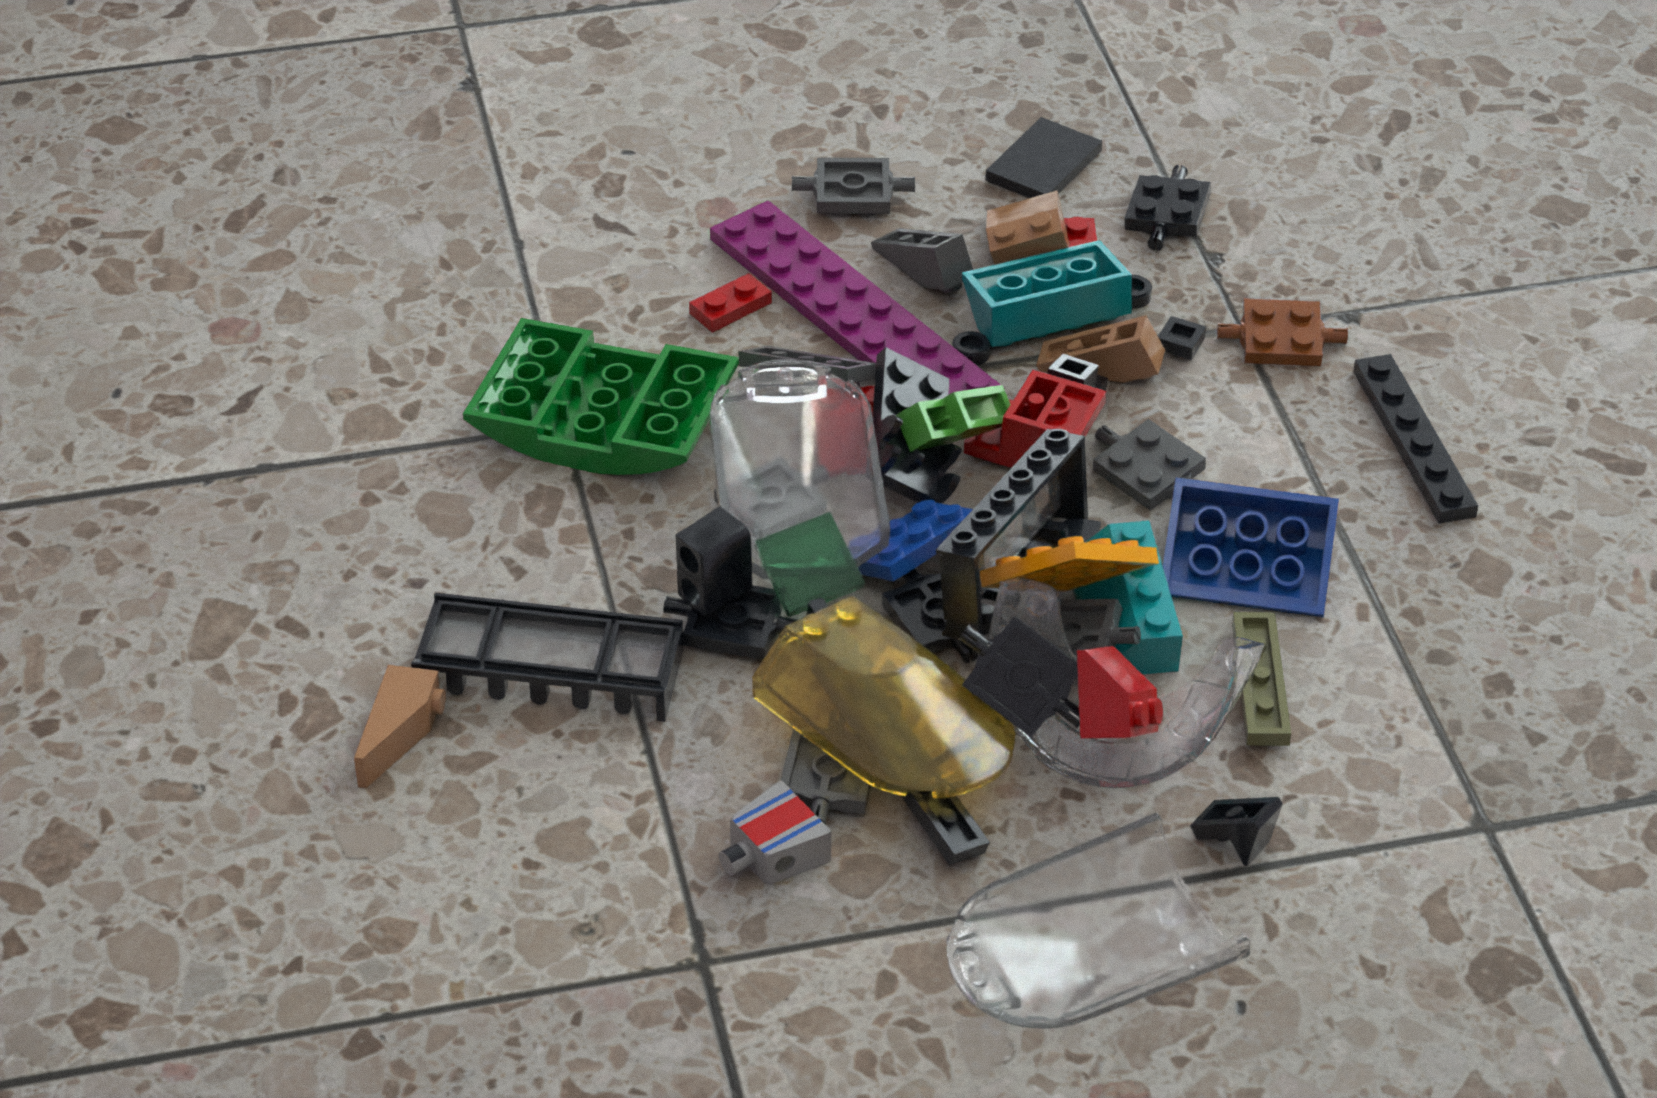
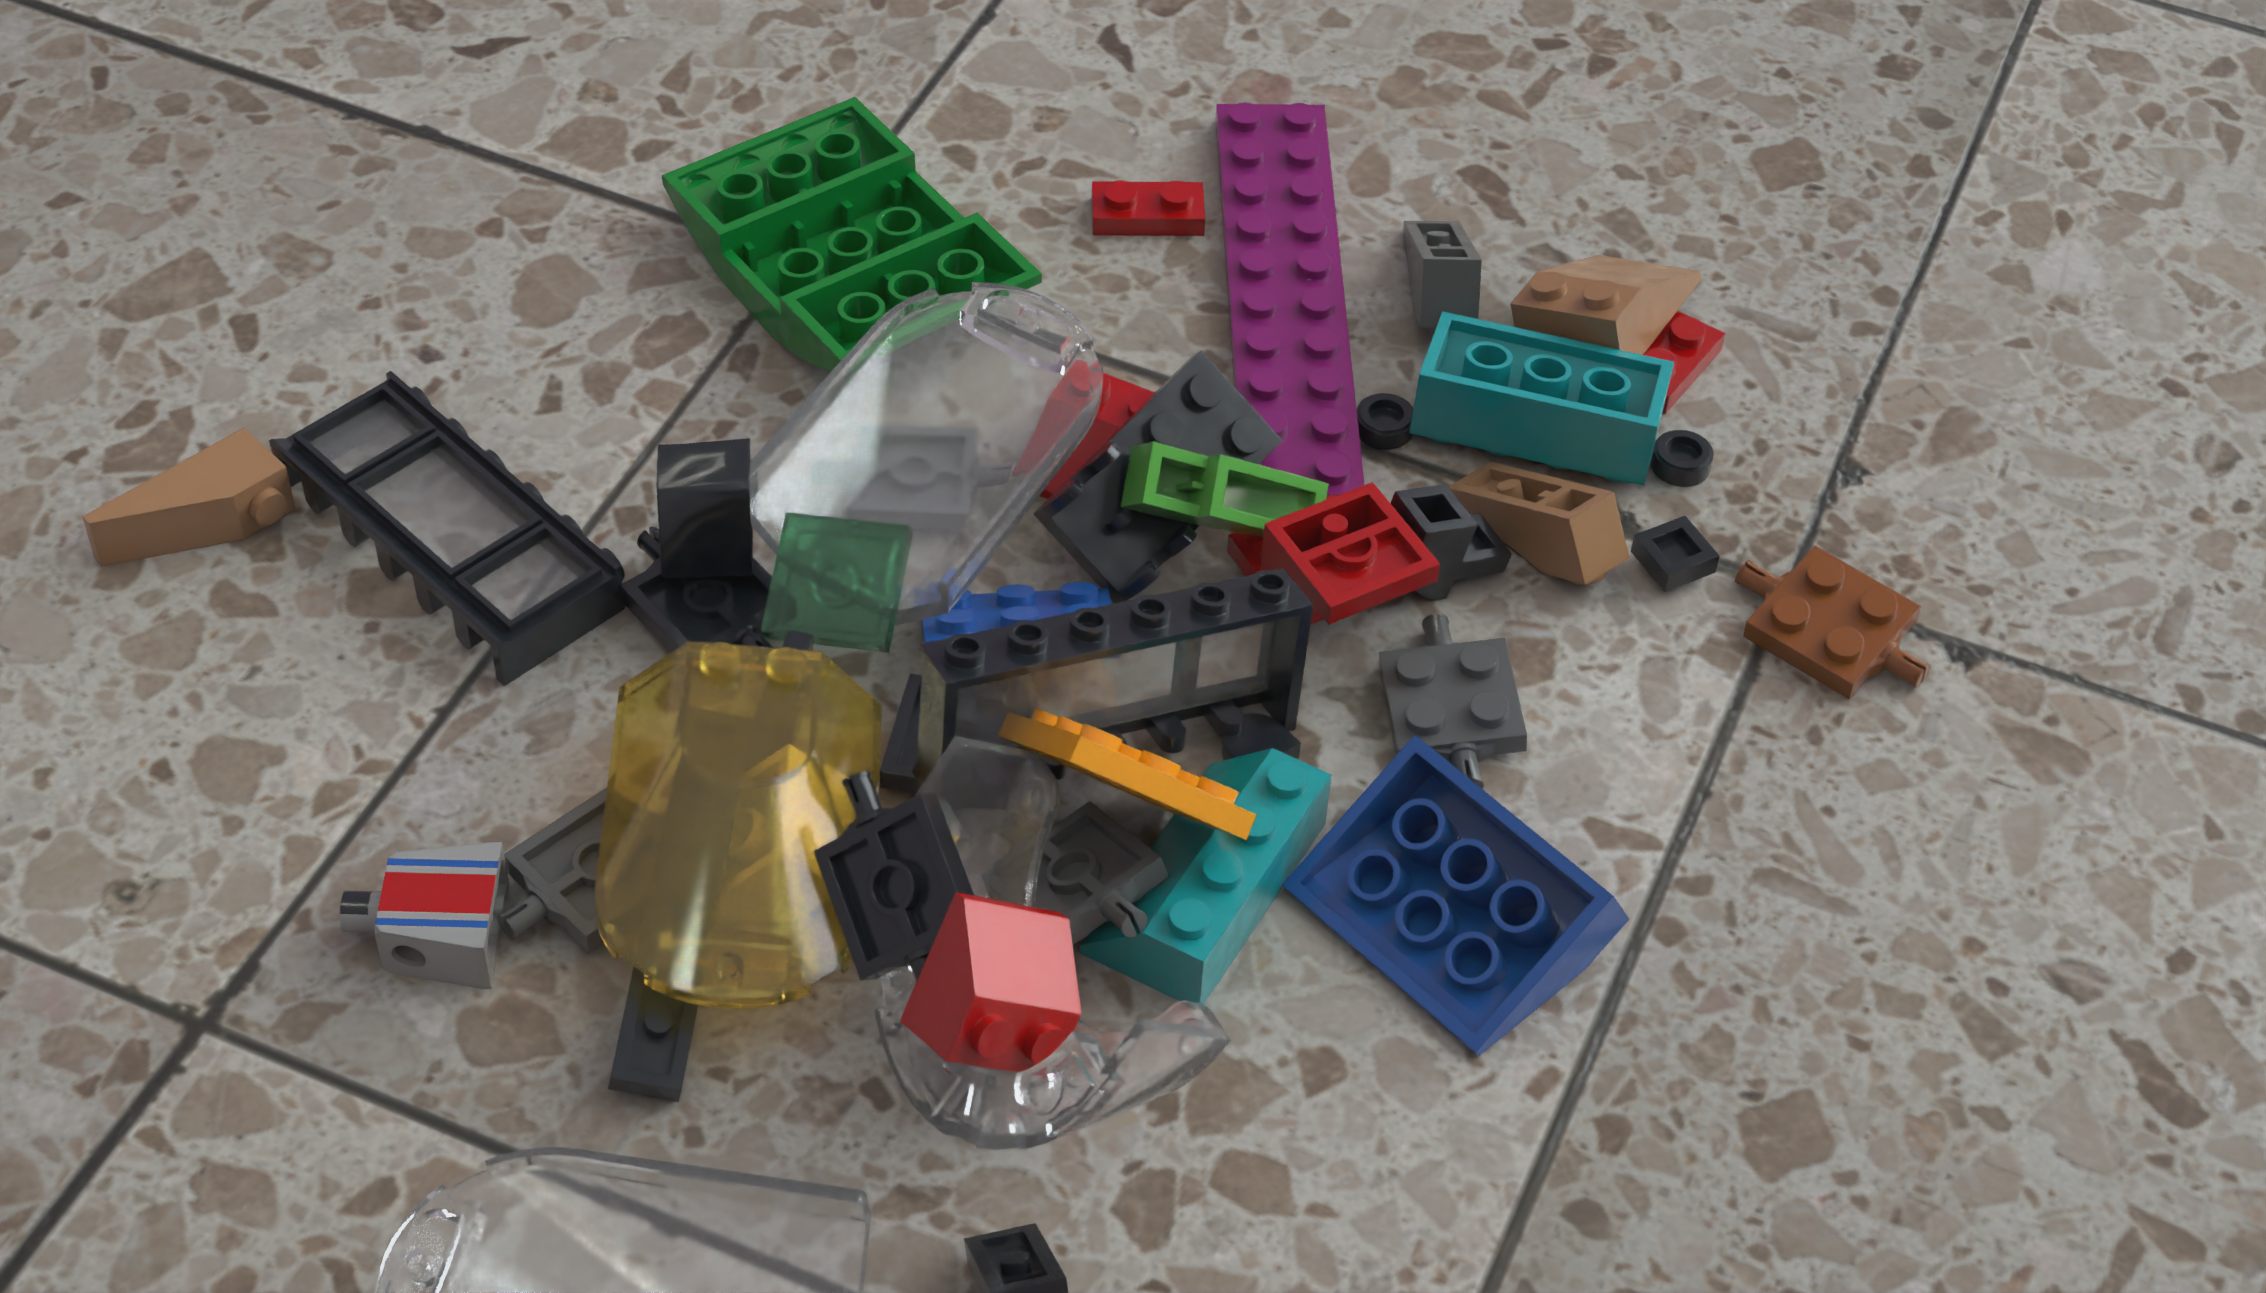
camera: 35 degrees right, 5 degrees up
dark grey plate [738,346,876,389] -> none
dark grey plate [792,158,915,215] -> none
black tile [985,117,1102,198] -> none
black plate [1124,165,1211,251] -> none
olive plate [1232,612,1291,746] -> none
black plate [1353,354,1478,524] -> none

